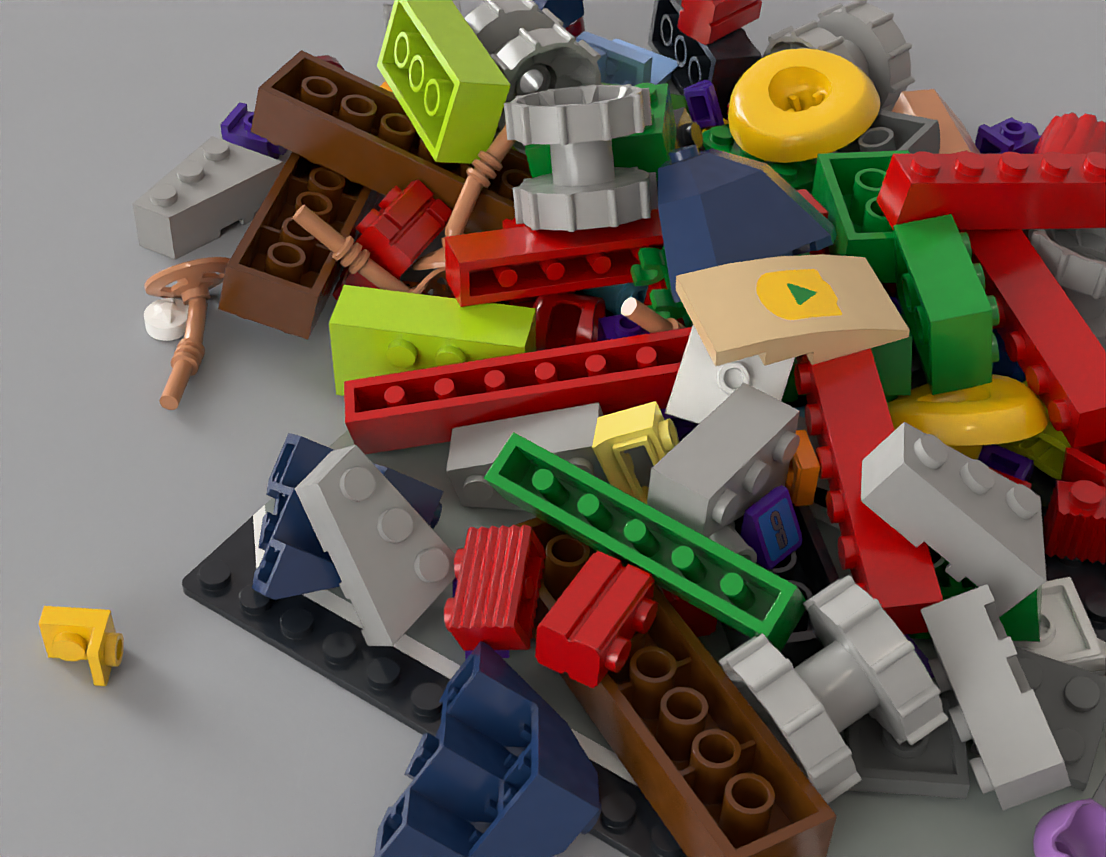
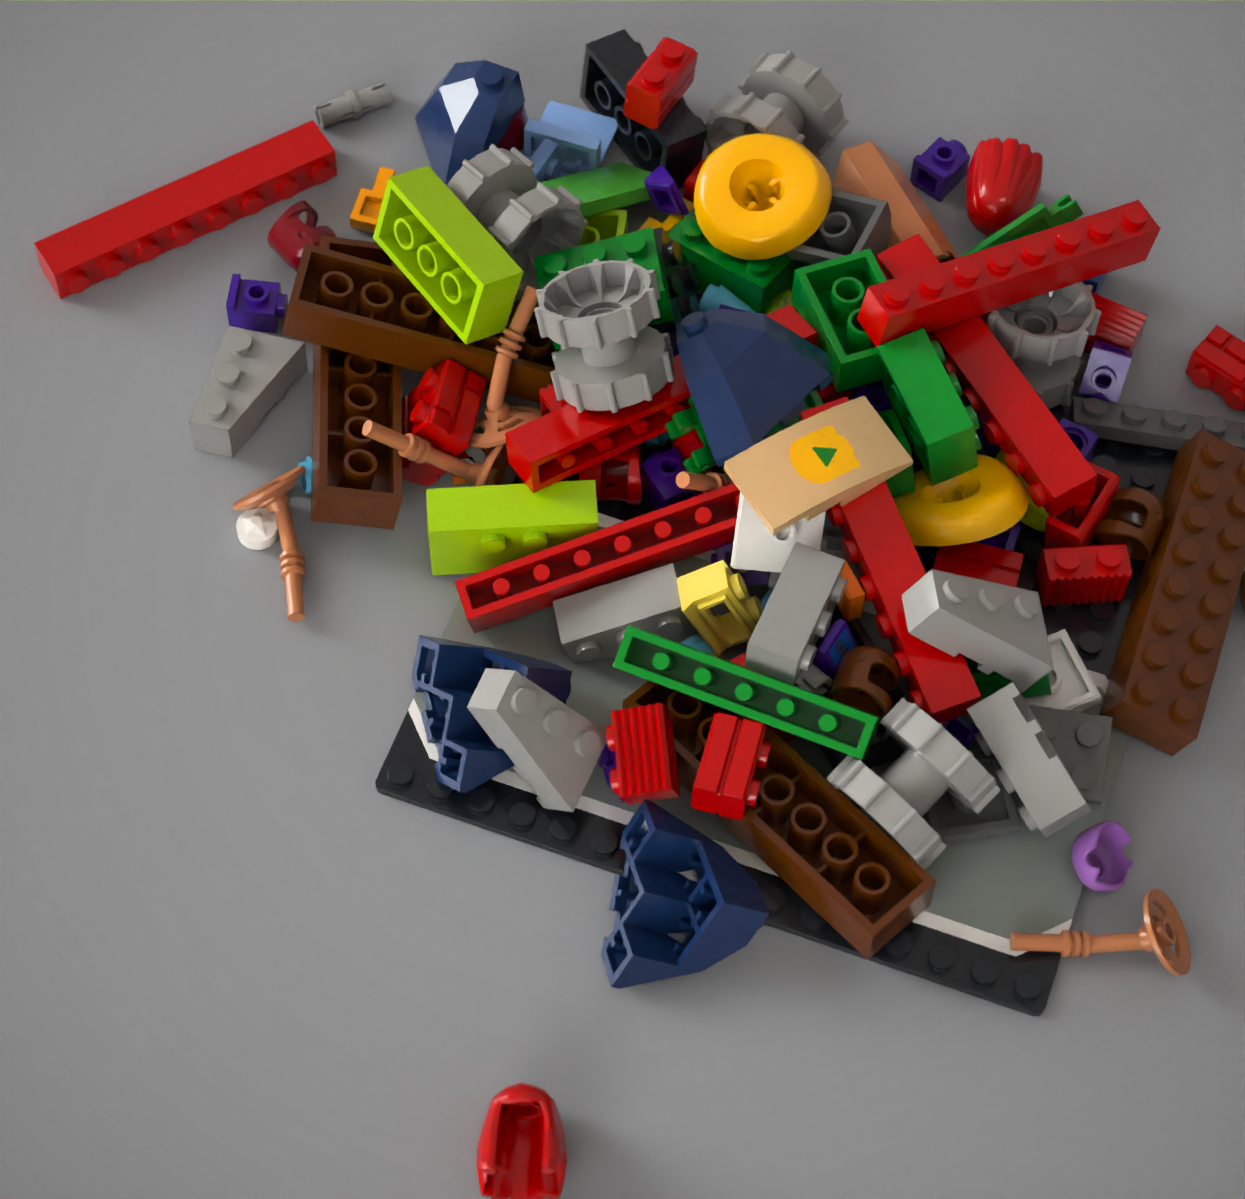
camera: 15 degrees left, 15 degrees up
yellow bracket [38,606,124,686] -> none
none -> red brick [34,120,337,299]
none -> reddish brown helmet [828,645,900,725]

